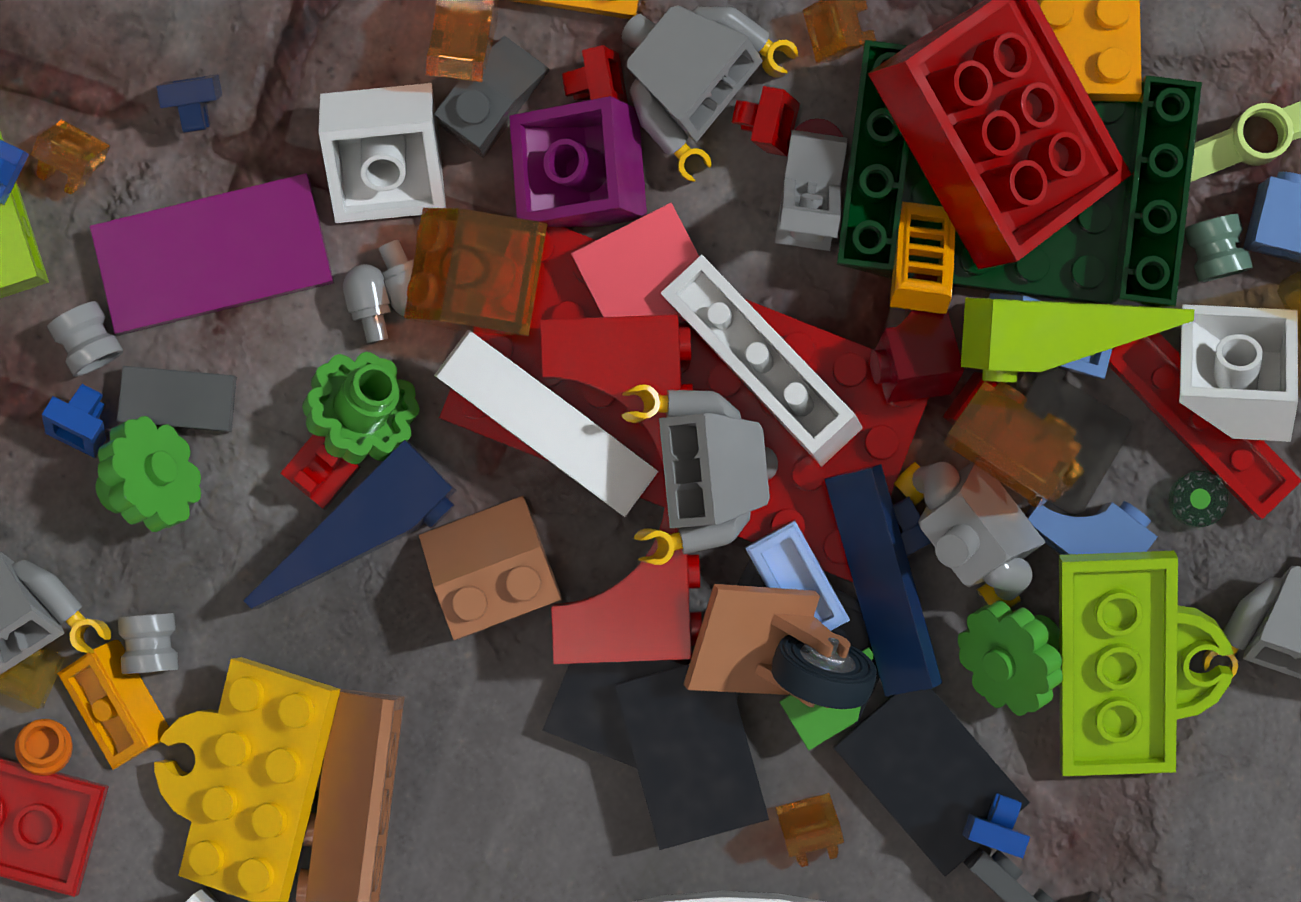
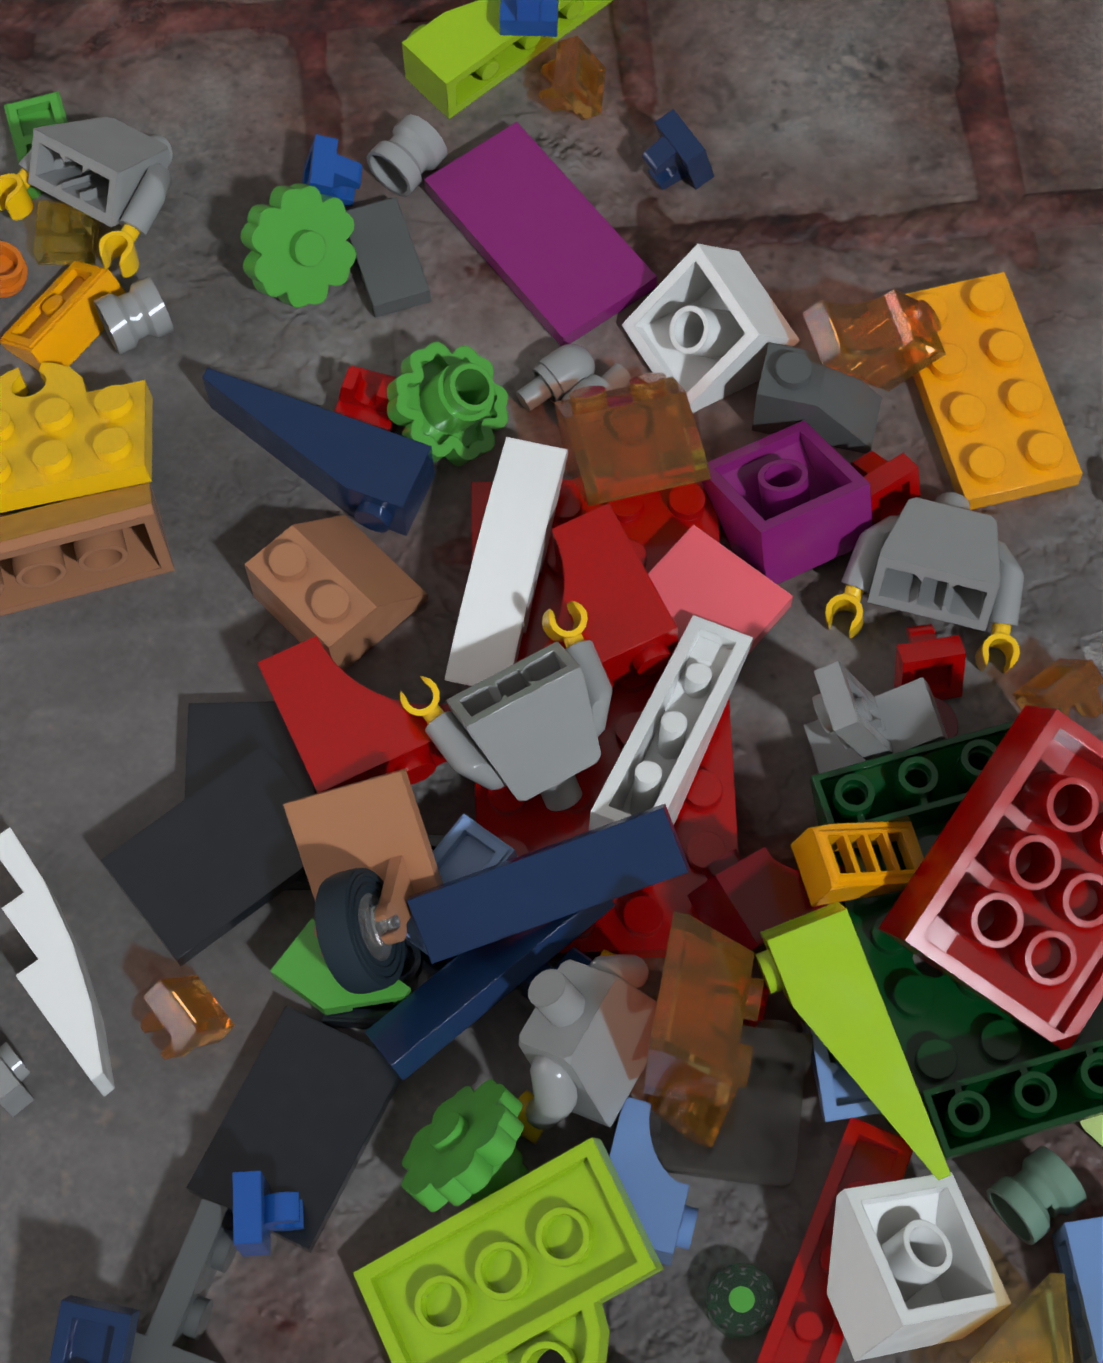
camera: 65 degrees right, 20 degrees down
none -> dark blue tile [407,804,690,964]

